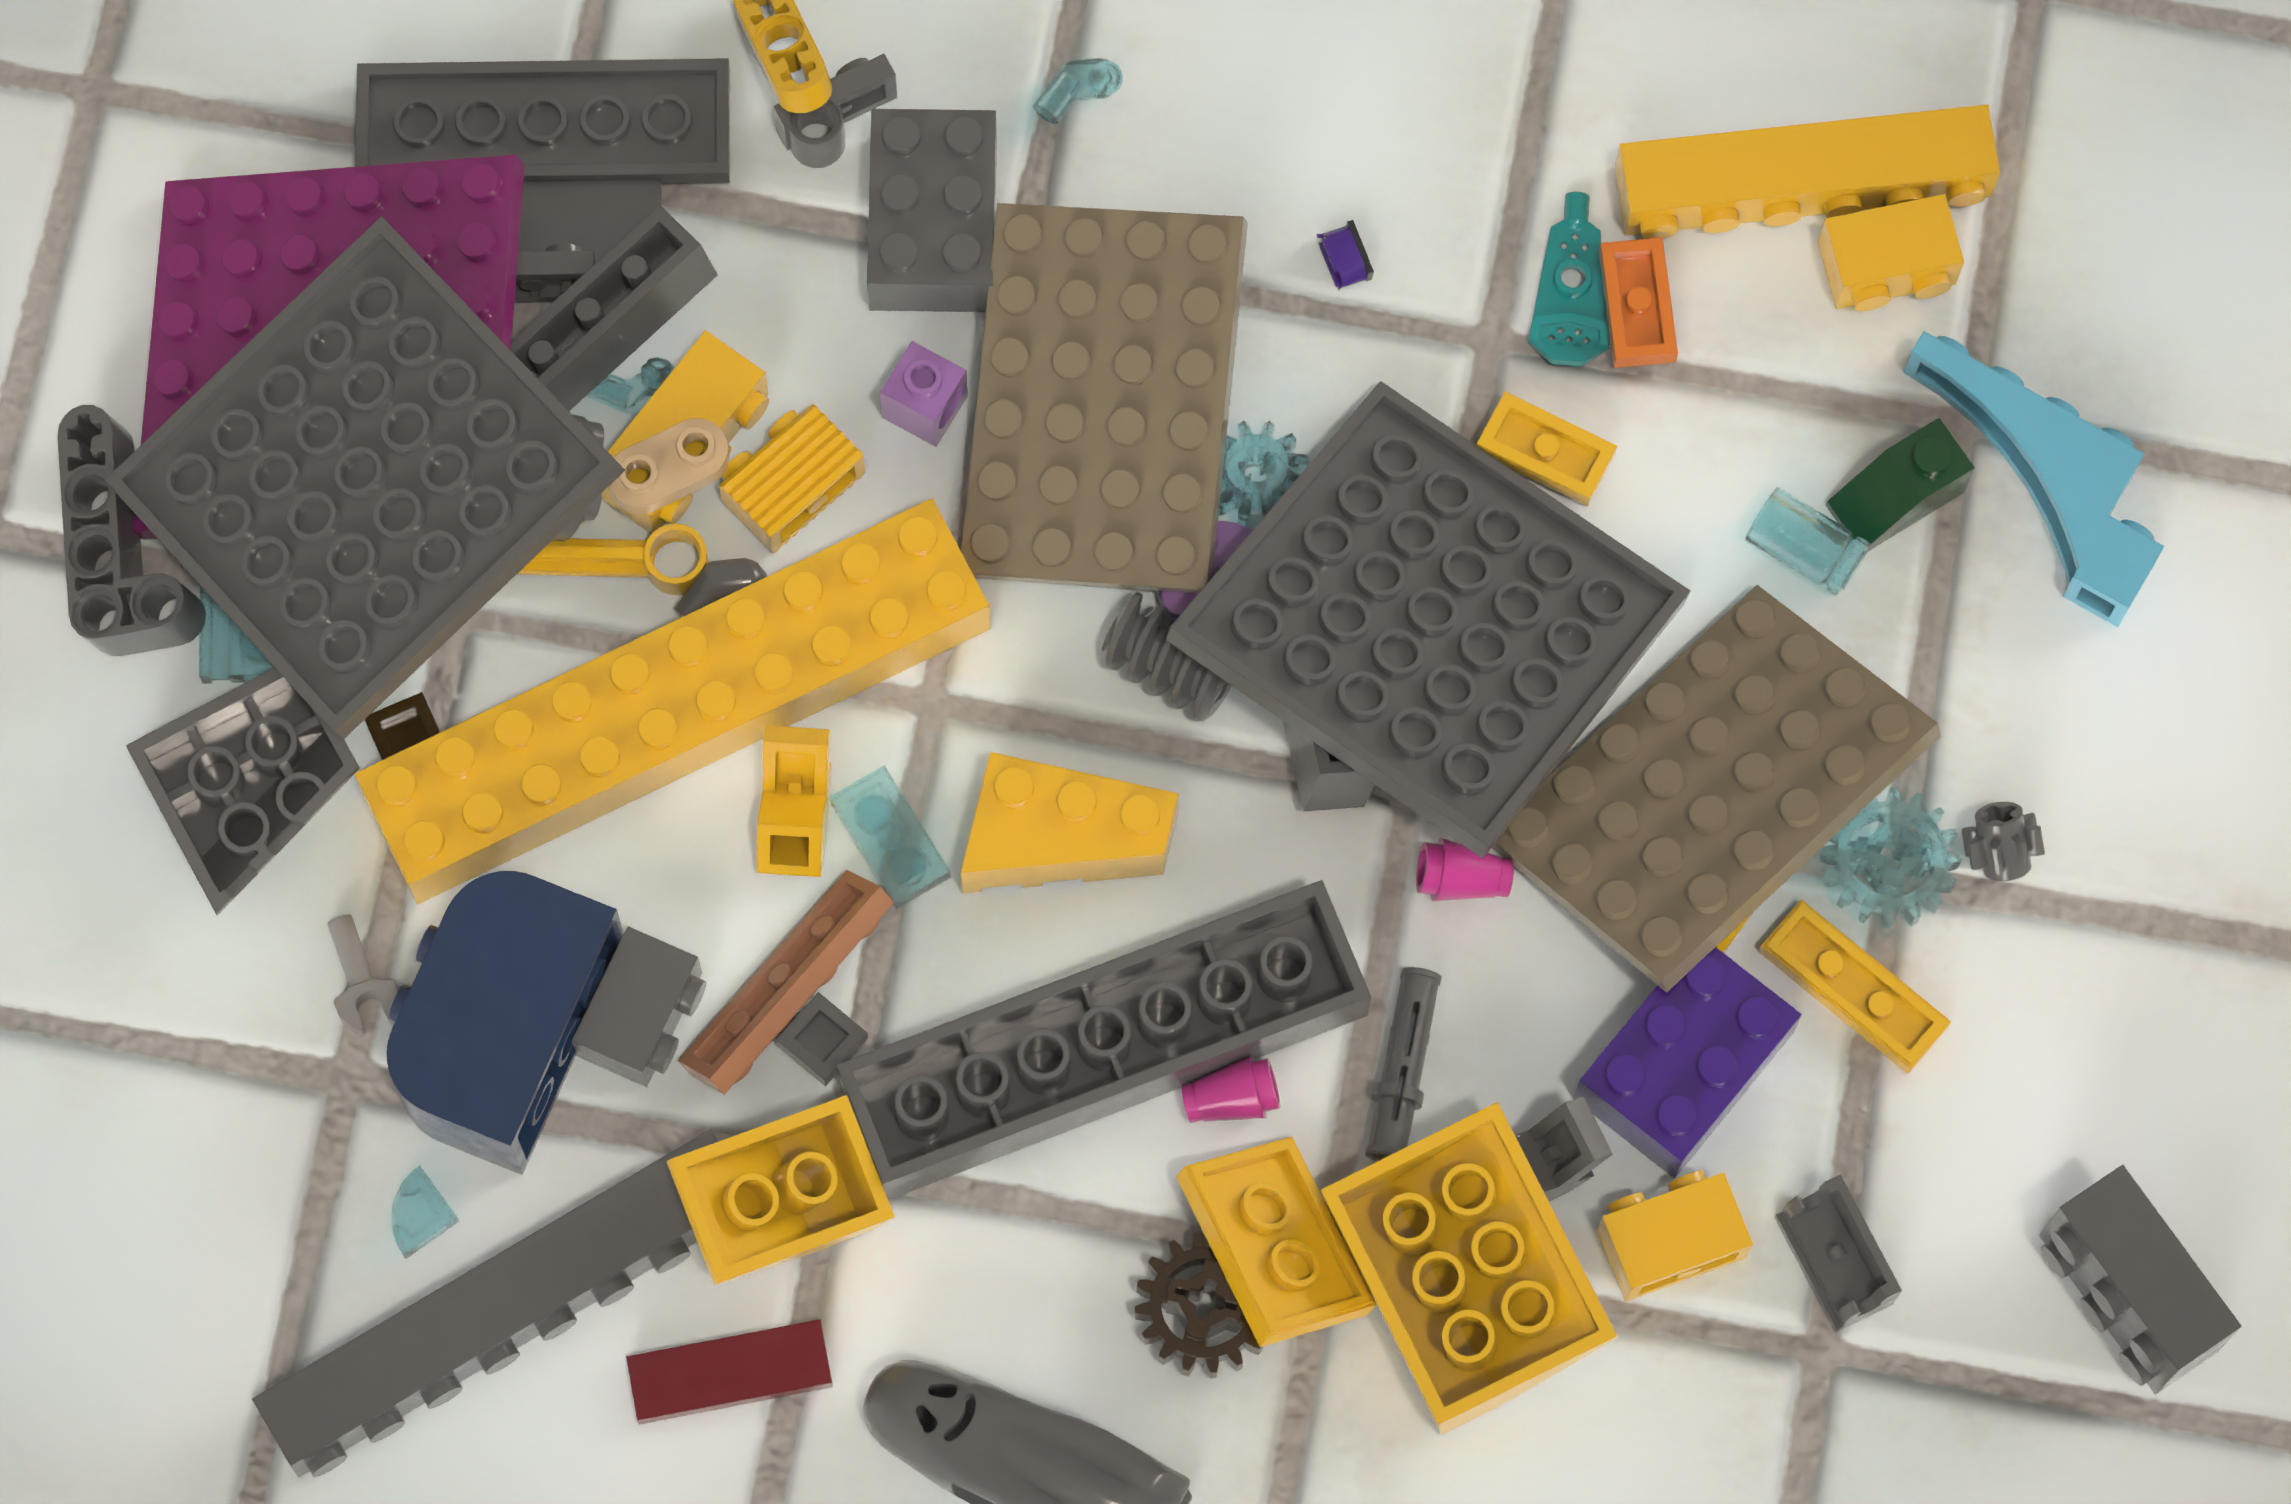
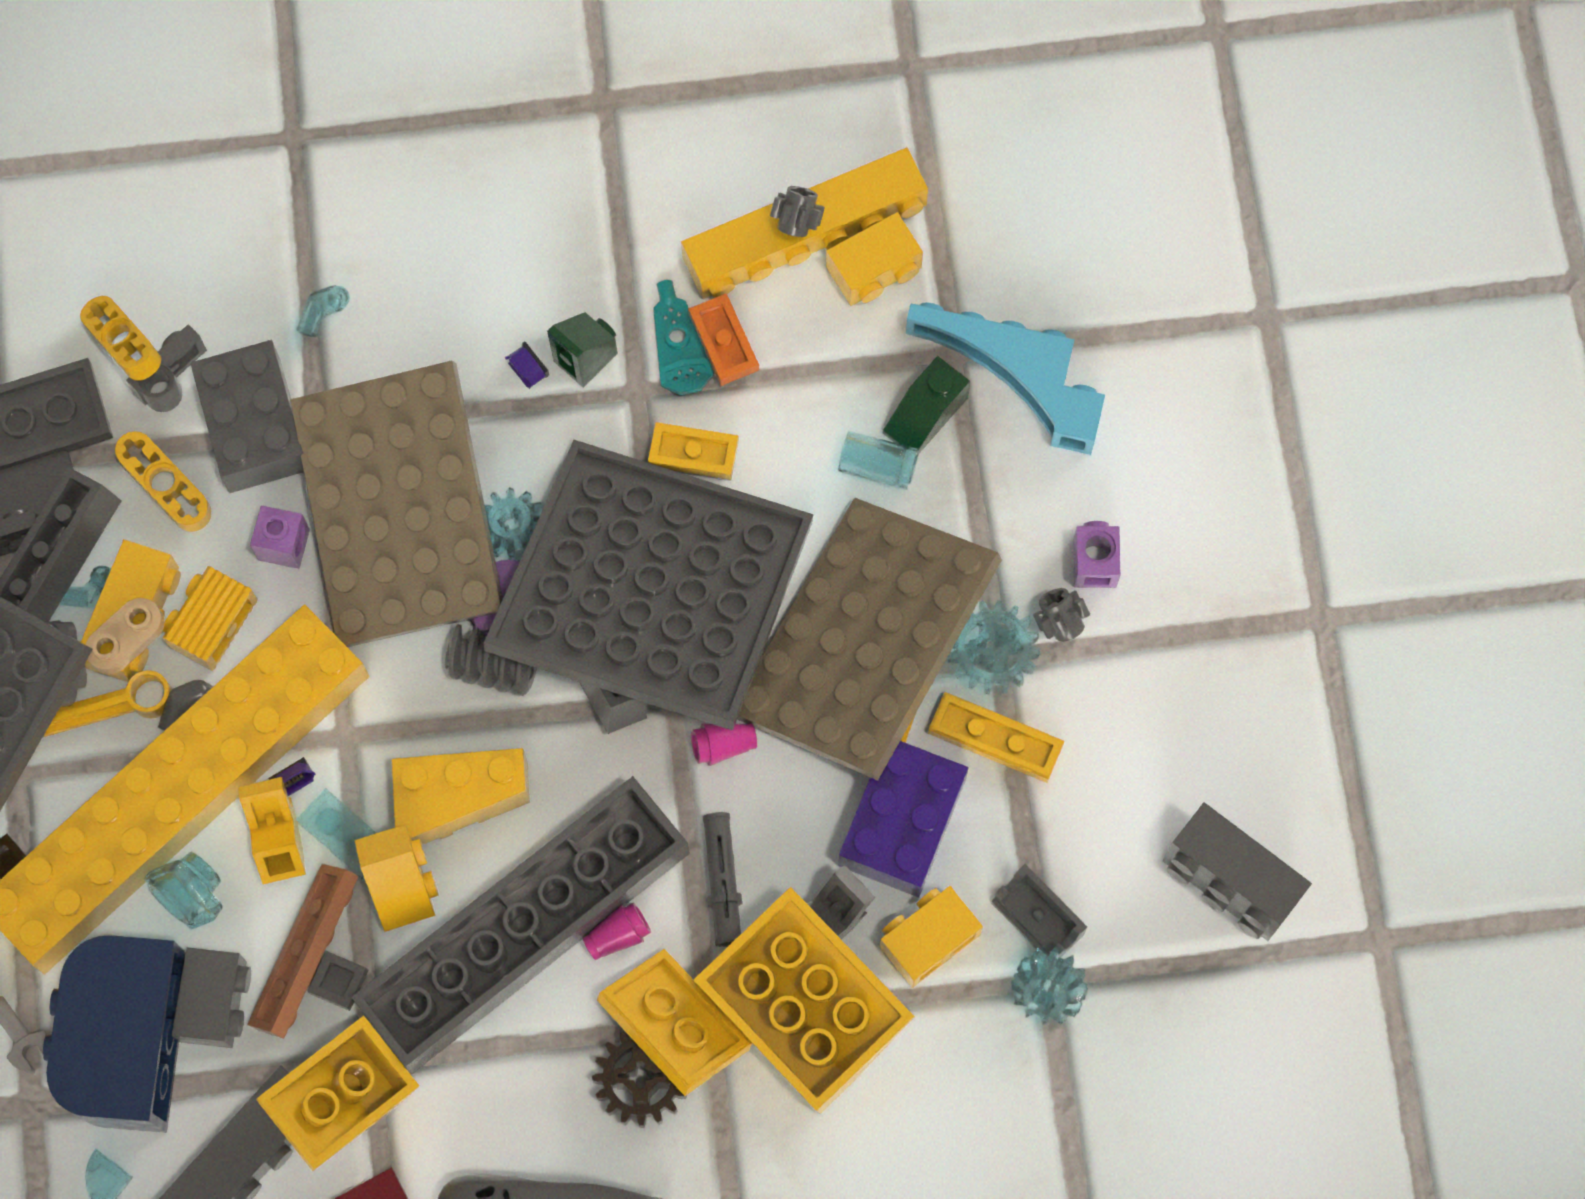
camera: 15 degrees left, 0 degrees up
none -> yellow beam [115,431,211,532]
none -> clear light blue piece [144,852,223,930]
none -> dark purple piece [268,757,316,796]
none -> yellow brick [355,824,439,932]
none -> dark green slope [547,312,618,388]
none -> dark grey gear [770,186,825,237]
none -> clear light blue gear [1011,948,1088,1025]
none -> medium lavender brick [1073,521,1121,588]

